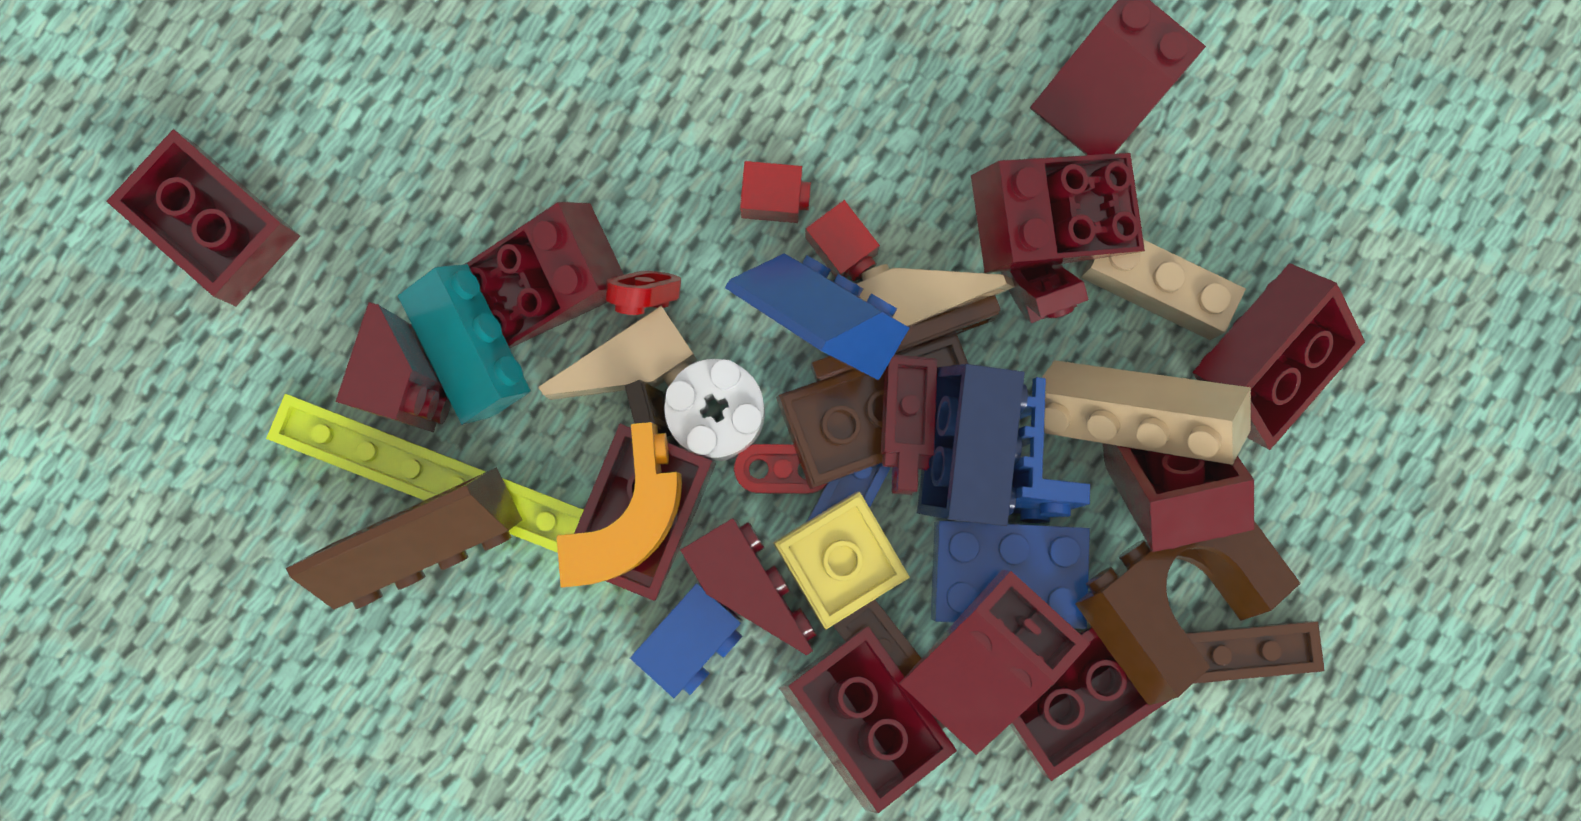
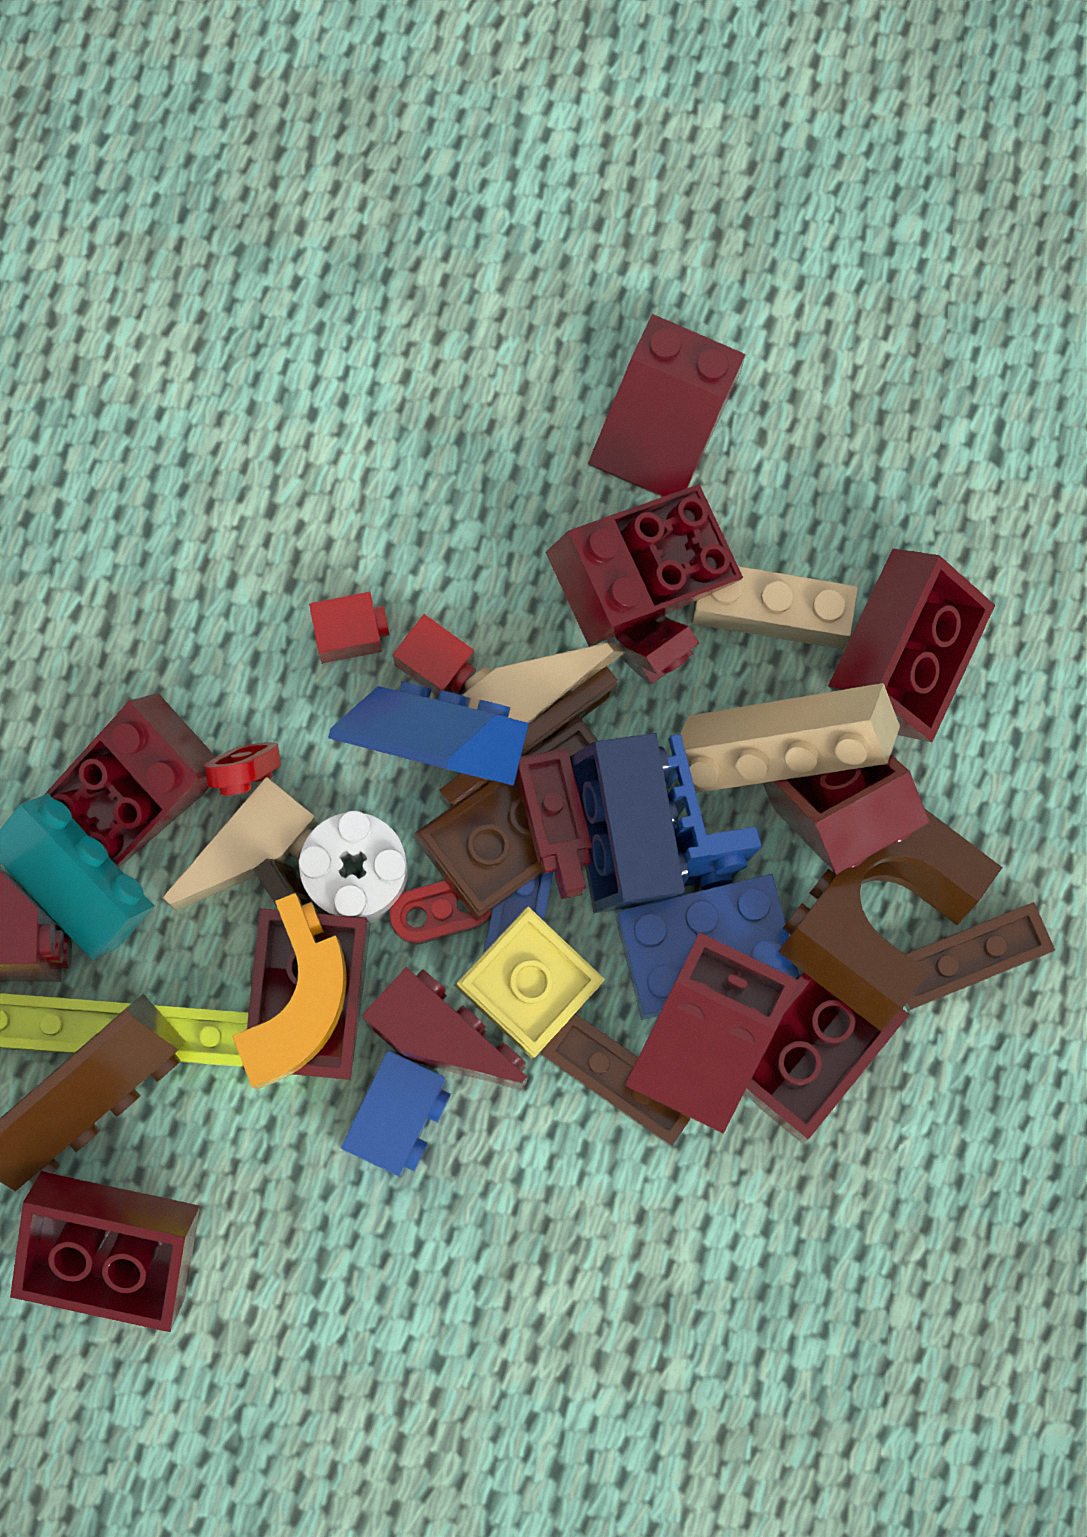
camera: 25 degrees left, 5 degrees down
dark red slope [779,626,957,813] -> none
none -> dark red brick [10,1171,200,1332]

